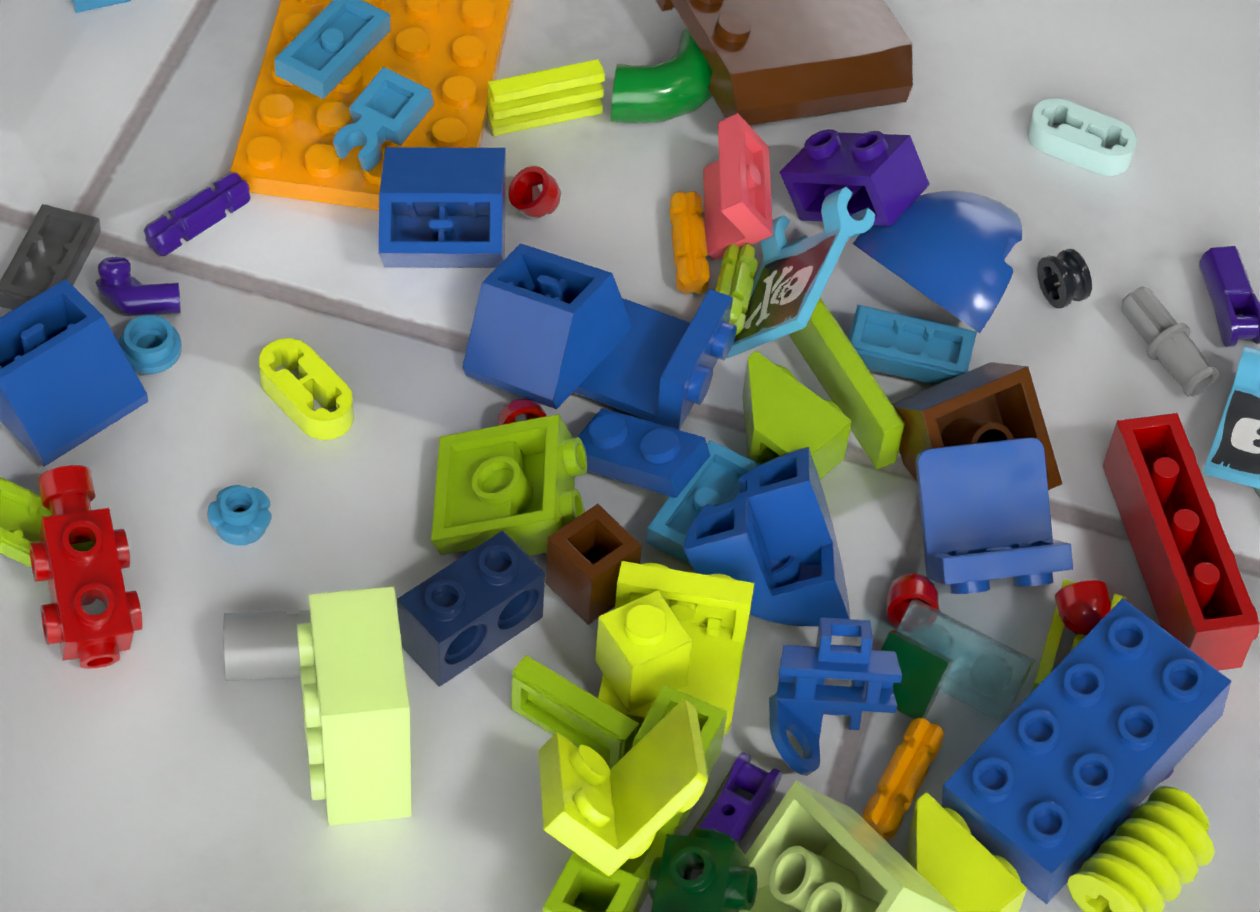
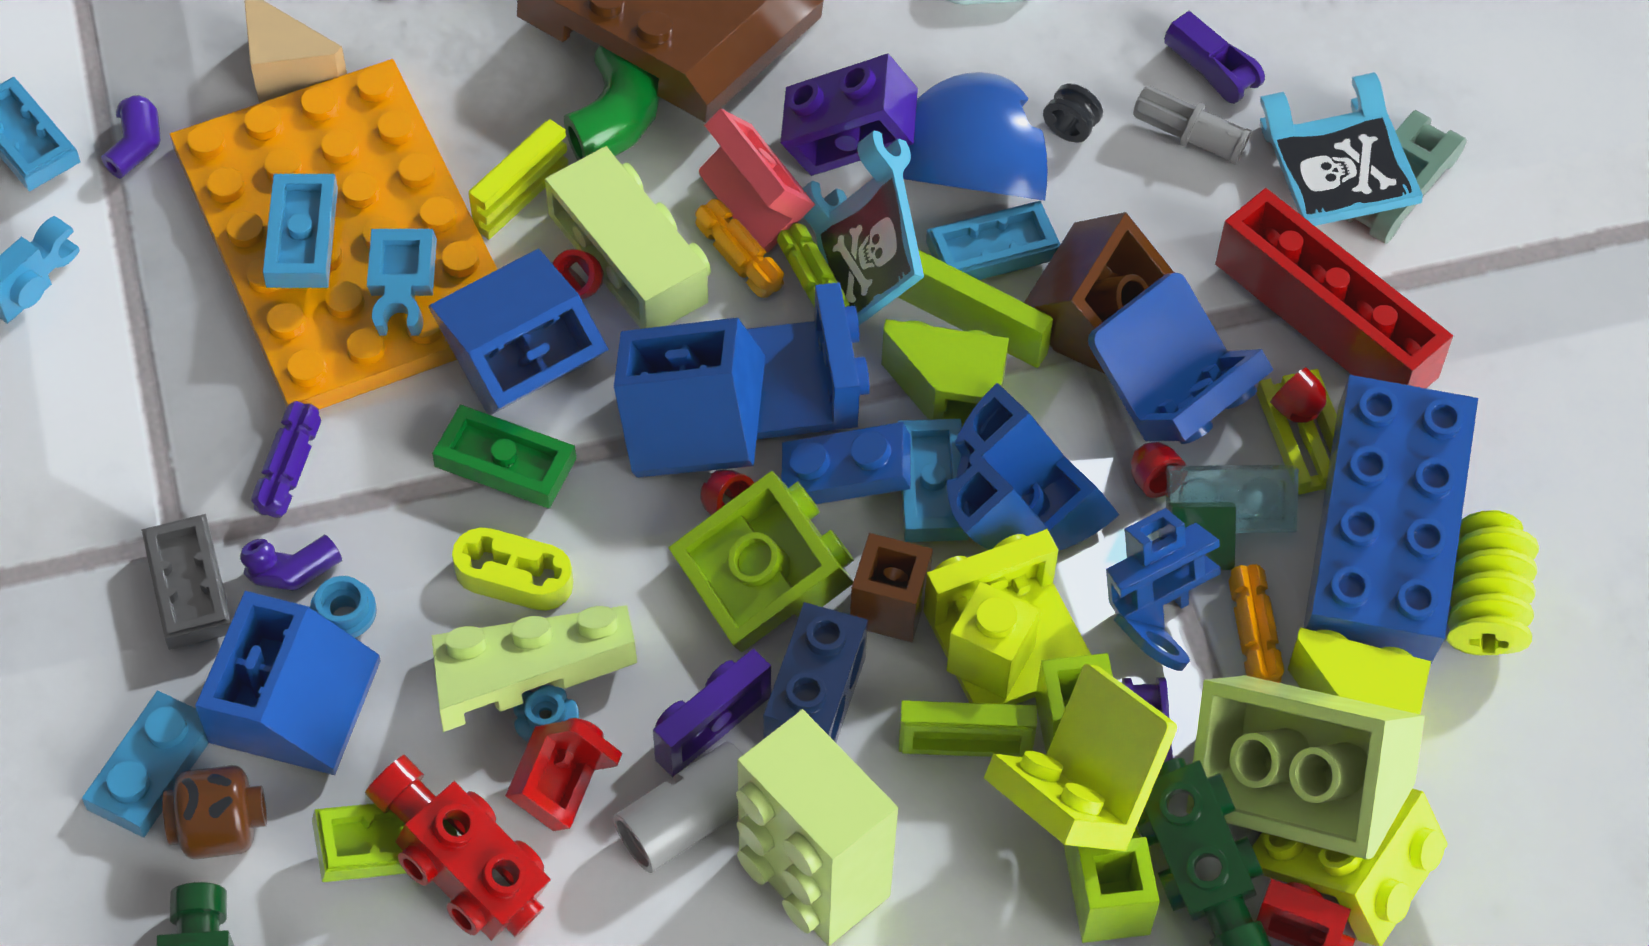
camera: 30 degrees left, 5 degrees up
none -> yellowish green wing [431,605,637,732]
none -> green plate [432,404,576,509]
none -> red bracket [505,718,622,831]
none -> yellowish green brick [545,146,711,329]
none -> dark purple plate [653,648,771,778]

